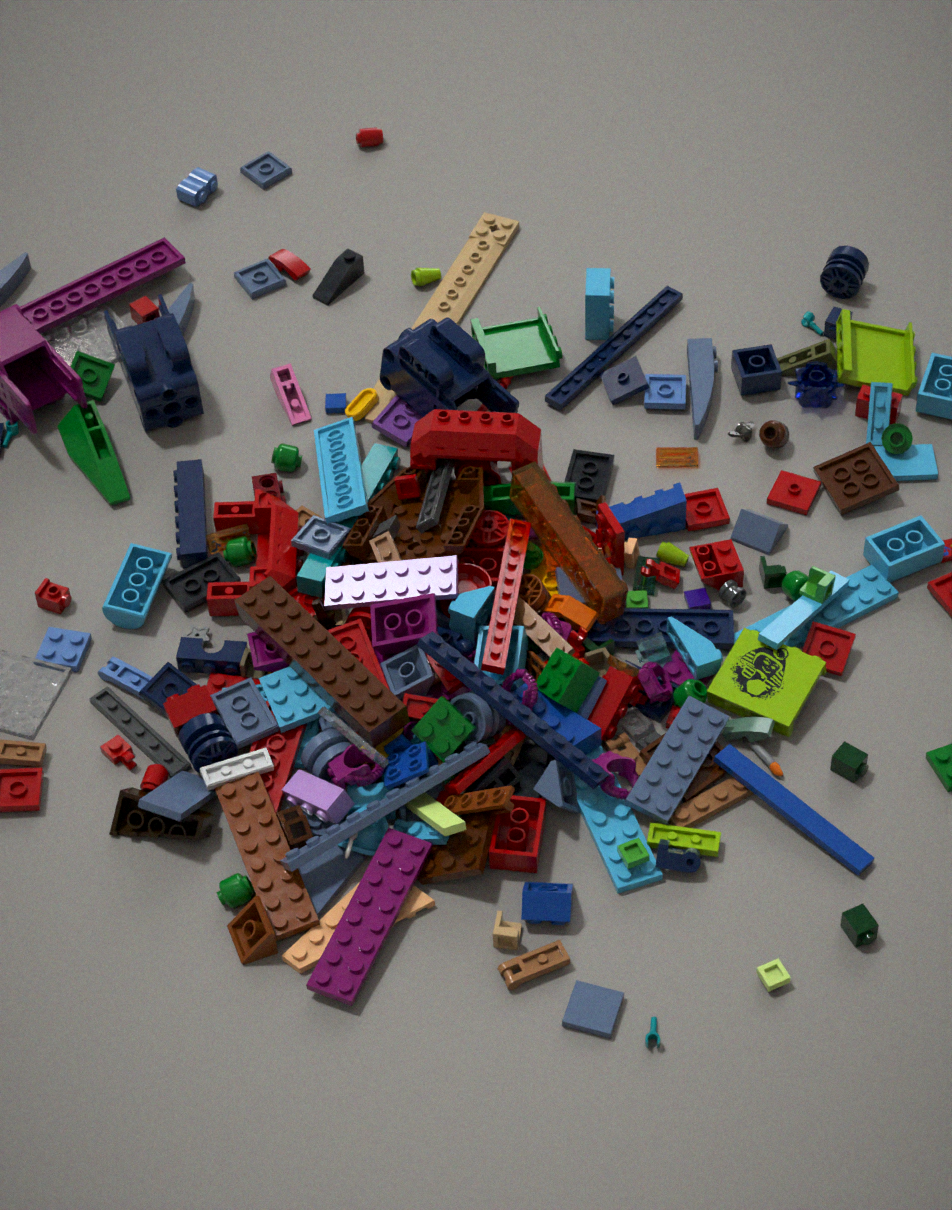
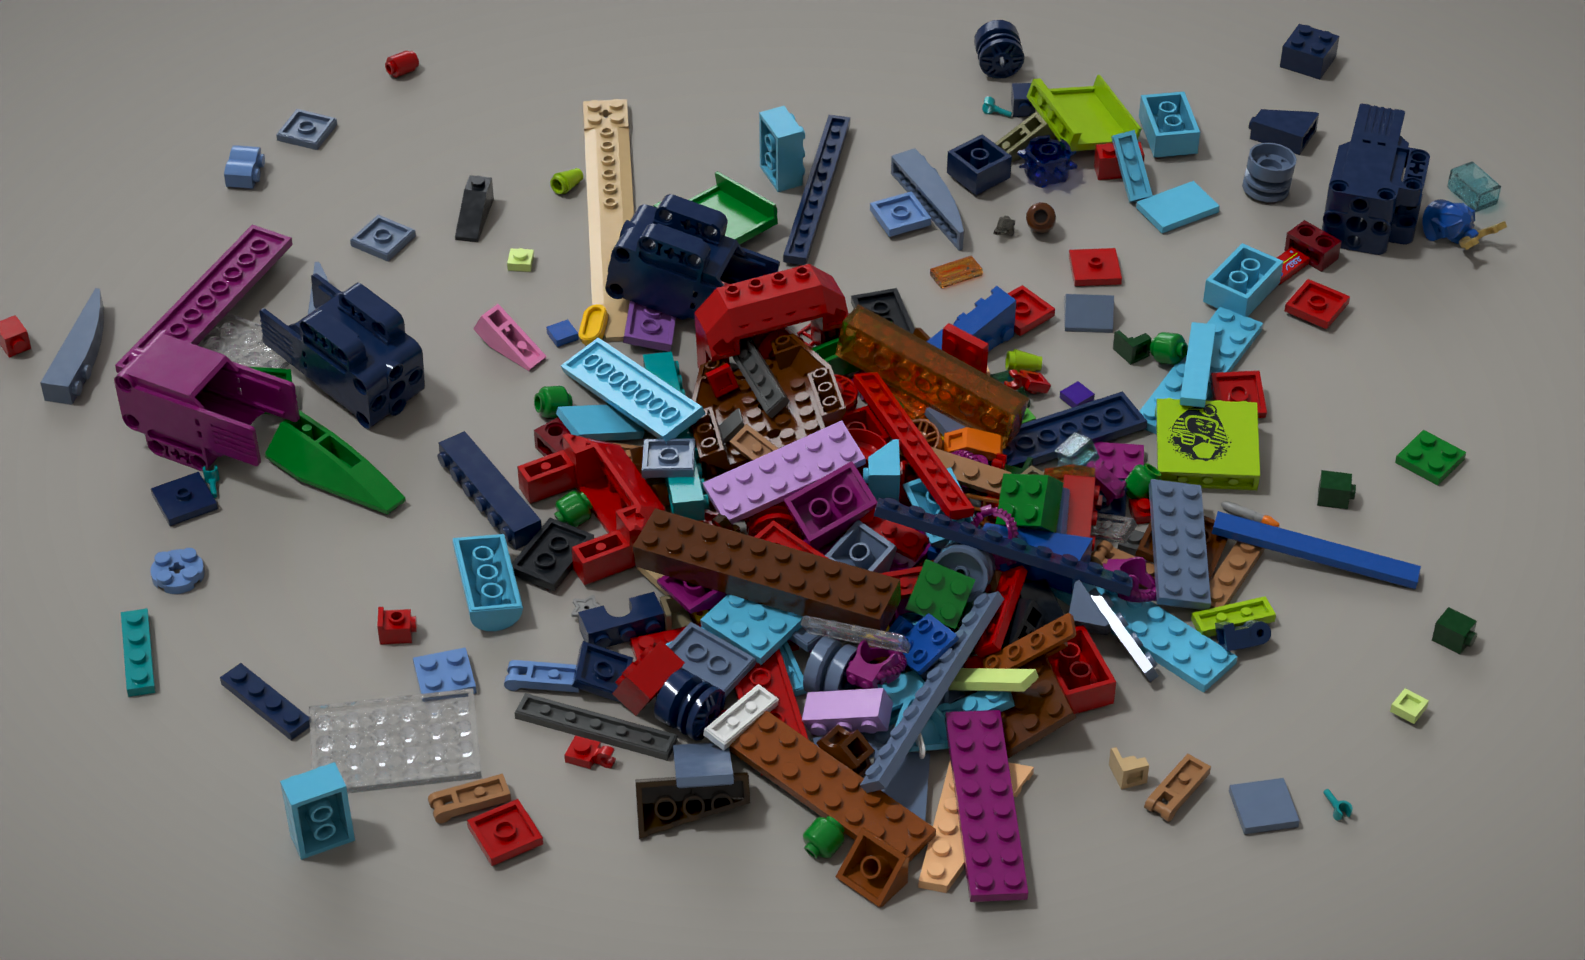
camera: 30 degrees left, 5 degrees down
red brick [129,296,160,324] -> none
red brick [140,764,169,792] -> none
clear orange tile [206,523,251,554] -> none
red slope [268,249,311,281] -> none
blue slope [521,882,573,925] -> none
dark blue plate [600,356,650,405] -> none
bright green plate [617,838,650,869] -> none
medium azure slope [666,616,723,680] -> none
red slope [689,539,744,590] -> none
dark grey wheel [719,580,747,608] -> none
sand green slope [722,717,775,743] -> none
bright green panel [799,566,836,604] -> none
reddish brown plate [813,442,899,515] -> none
green plate [881,423,913,455] -> none
none -> yellowish green plate [507,248,534,272]
none -> medium azure tile [556,404,645,441]
none -> plate [1088,587,1159,682]

